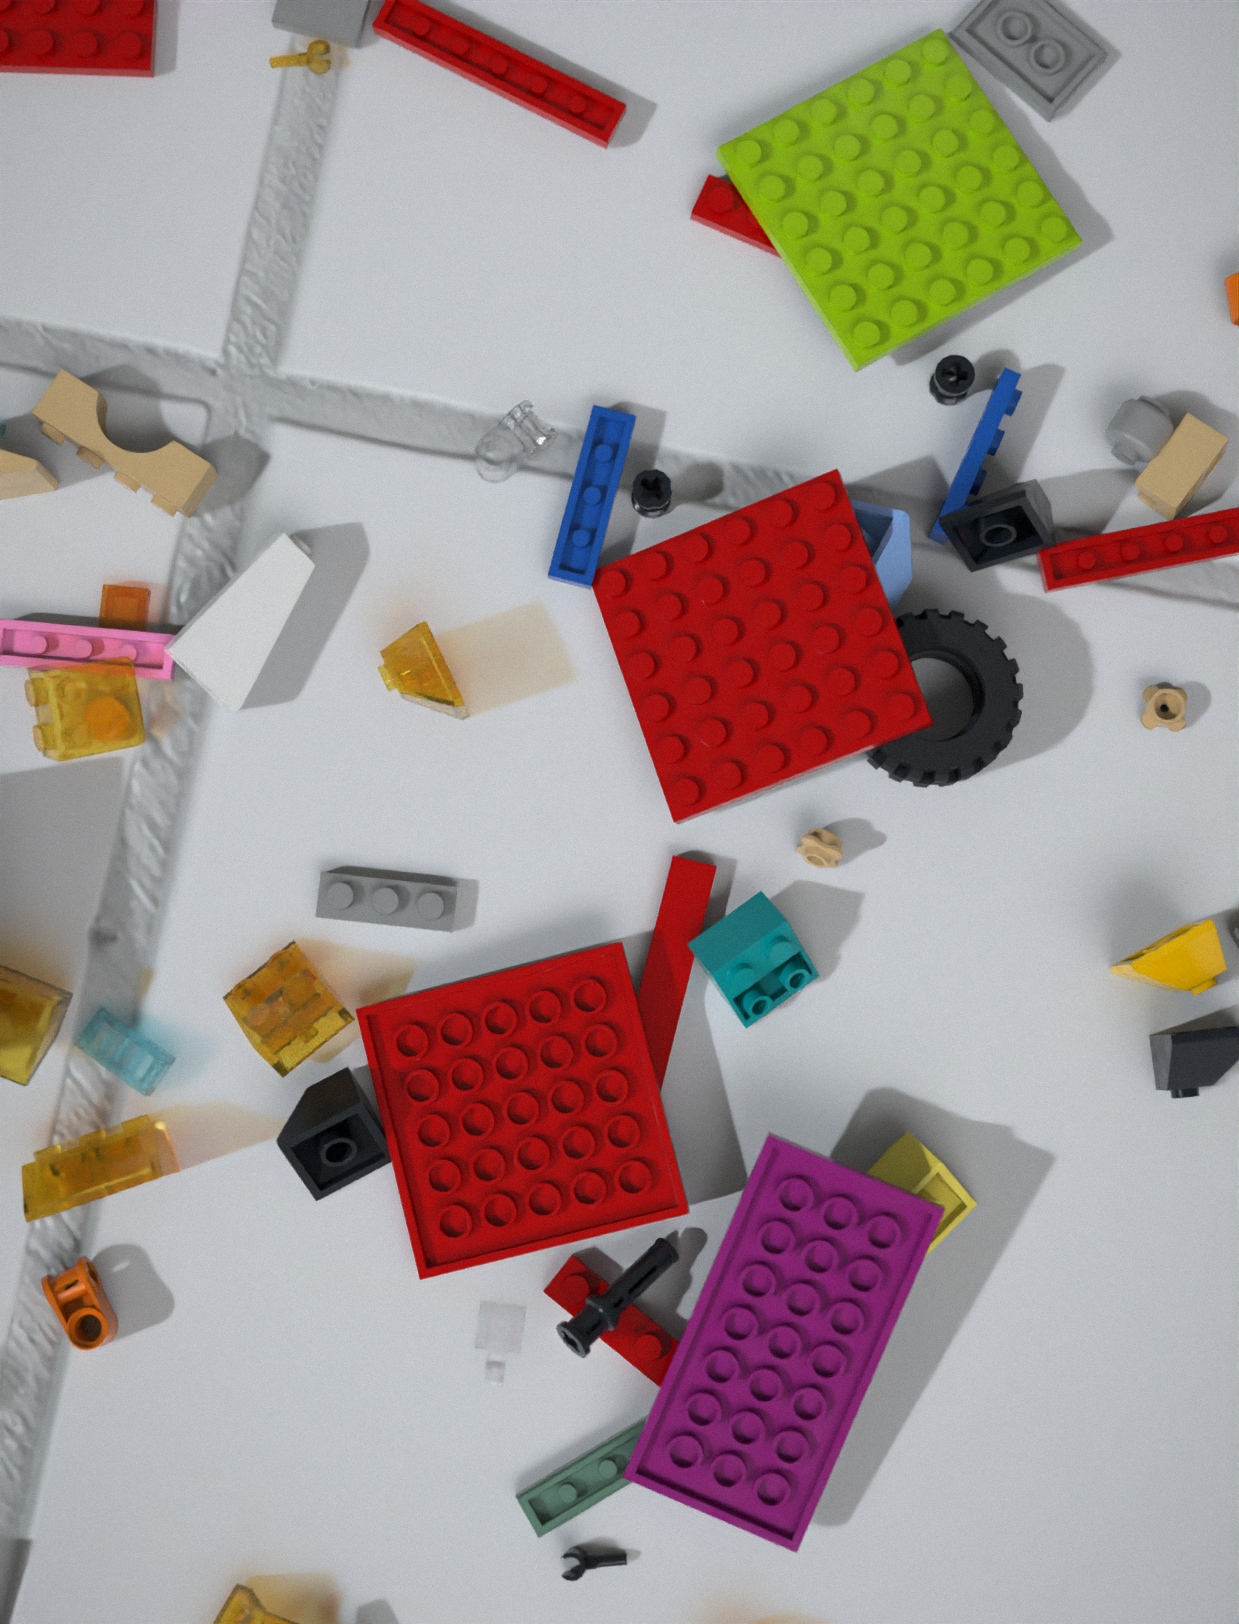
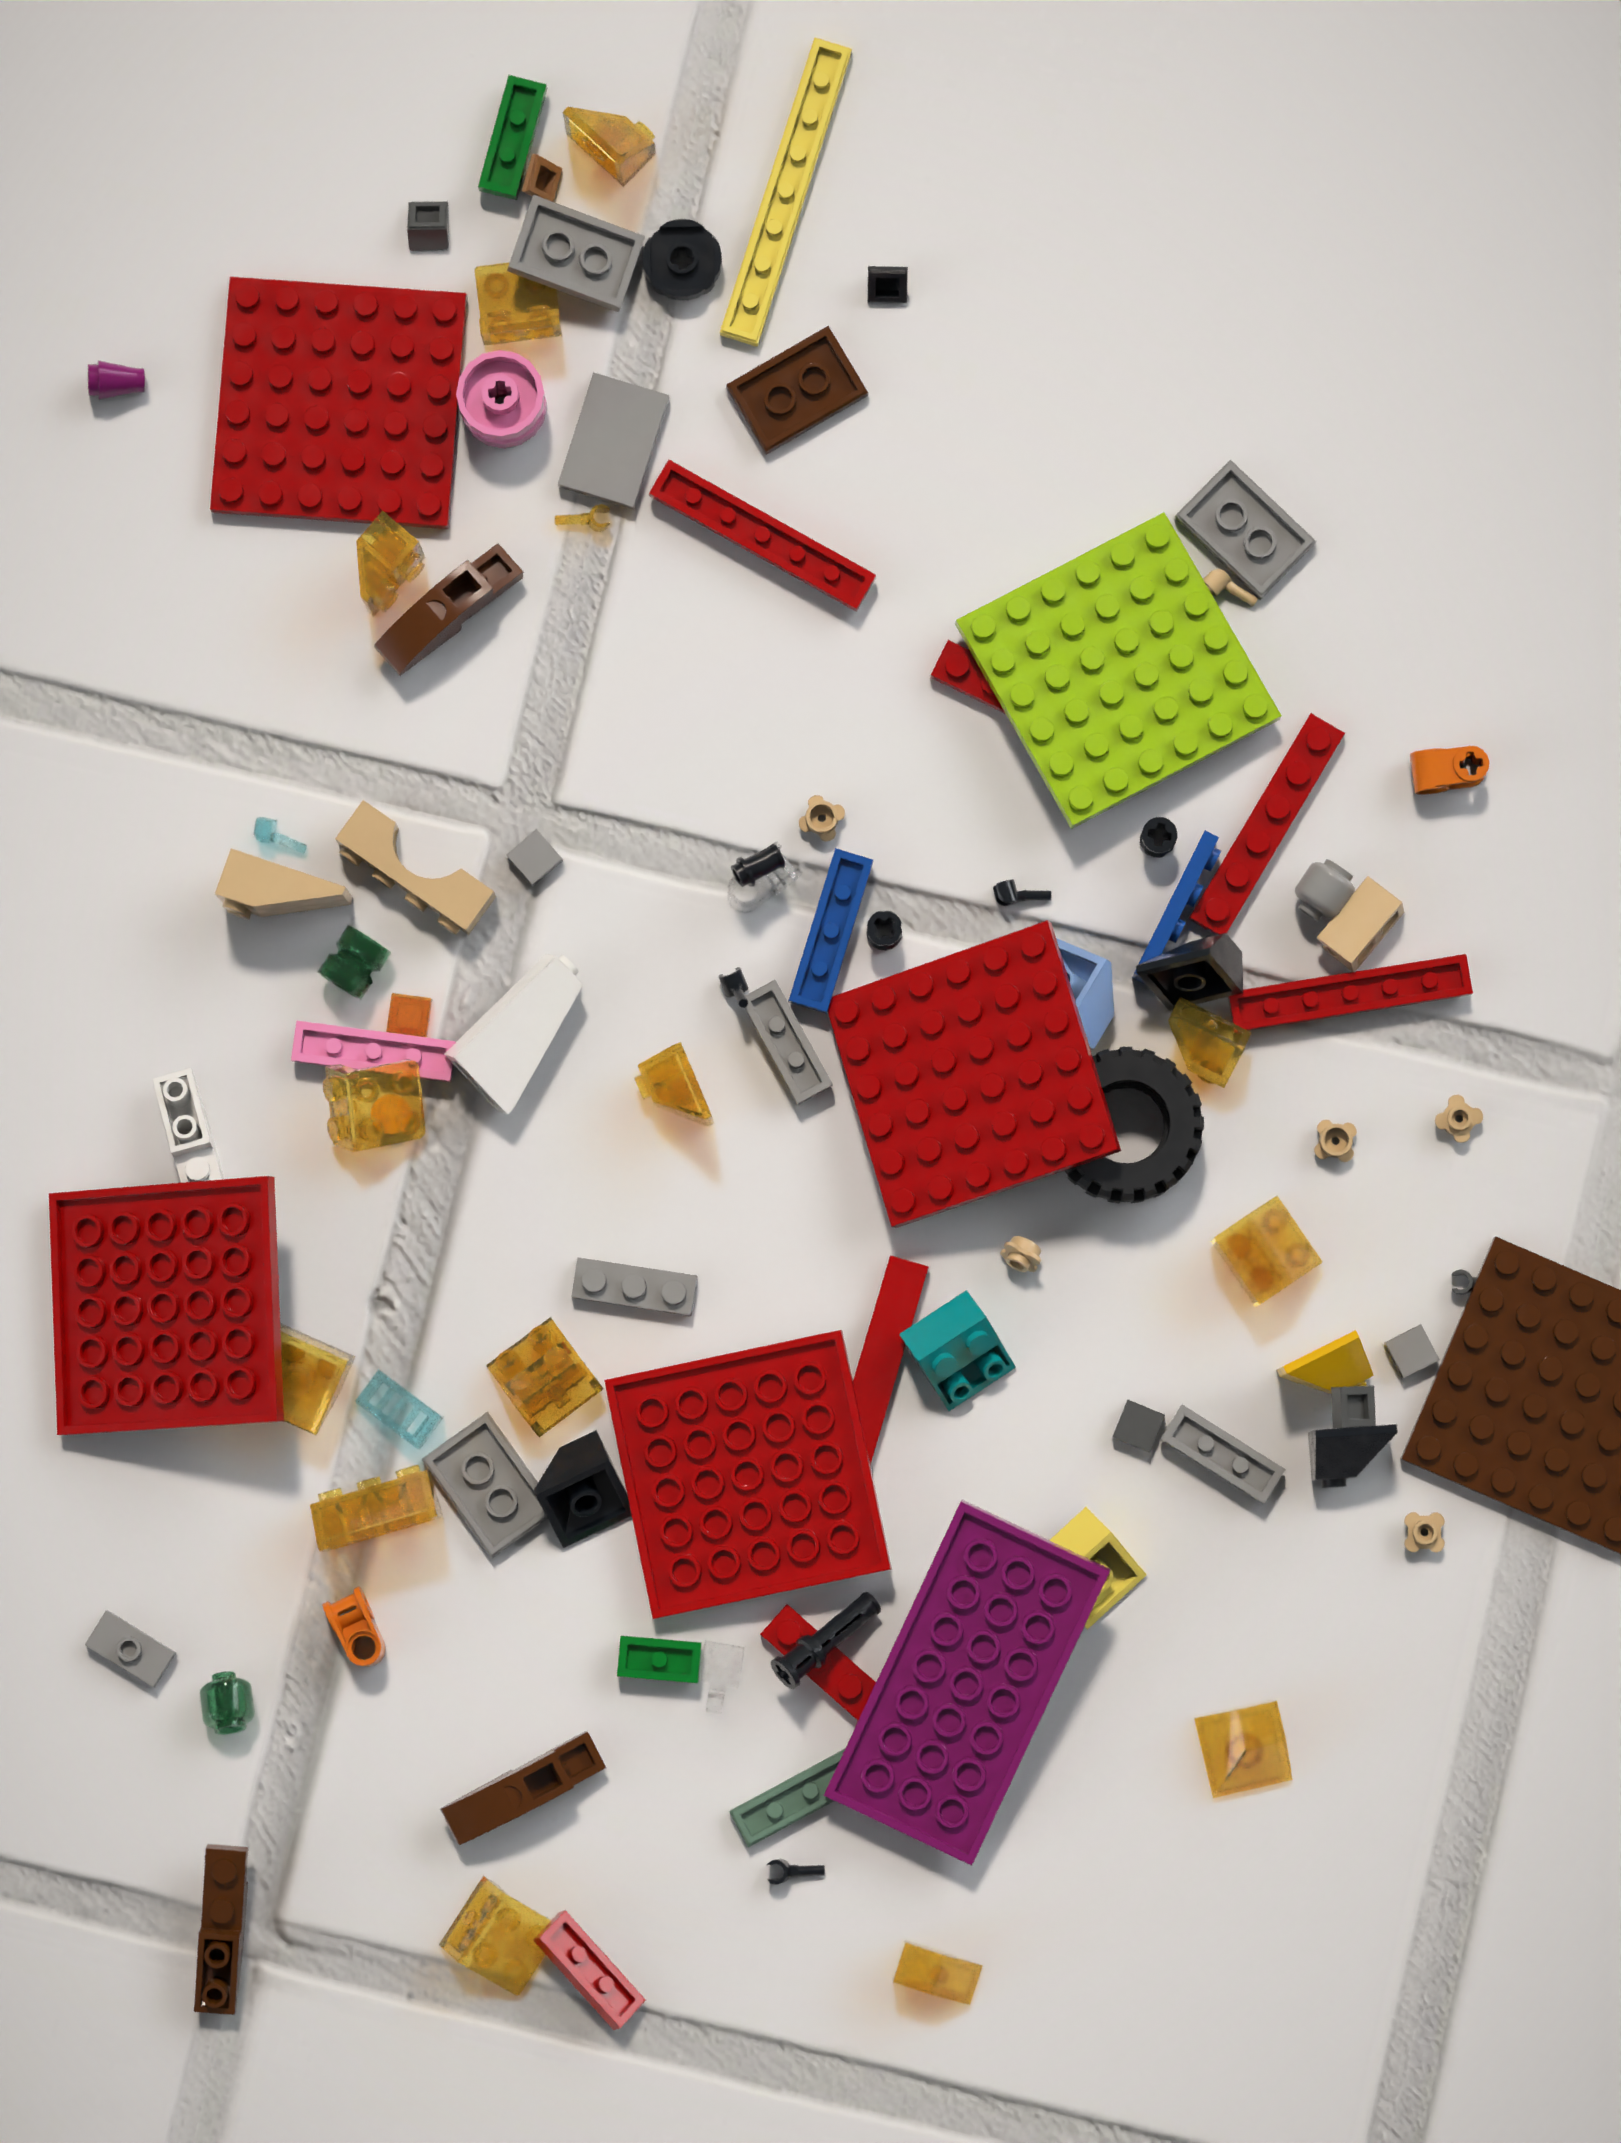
camera: 10 degrees right, 0 degrees up
none -> clear green wheel [317,925,391,1000]
none -> clear yellow slope [356,511,425,617]
none -> reddish brown slope [374,543,524,676]
none -> light grey tile [422,1412,548,1558]
none -> reddish brown slope [440,1731,606,1845]
none -> light grey tile [506,829,563,886]
none -> green plate [617,1635,702,1683]
none -> black hand [718,967,749,1008]
none -> black pin [731,844,785,887]
none -> light grey plate [745,980,833,1105]
none -> tan plate [799,795,845,842]
none -> black hand [993,879,1052,906]
none -> dark grey tile [1112,1400,1165,1453]
none -> light grey plate [1160,1405,1286,1504]
none -> clear yellow slope [1168,997,1251,1088]
none -> red plate [1189,713,1345,934]
none -> clear yellow slope [1194,1700,1292,1798]
none -> tan hand [1203,569,1258,606]
none -> clear yellow slope [1211,1196,1323,1307]
none -> dark grey plate [1331,1386,1376,1428]

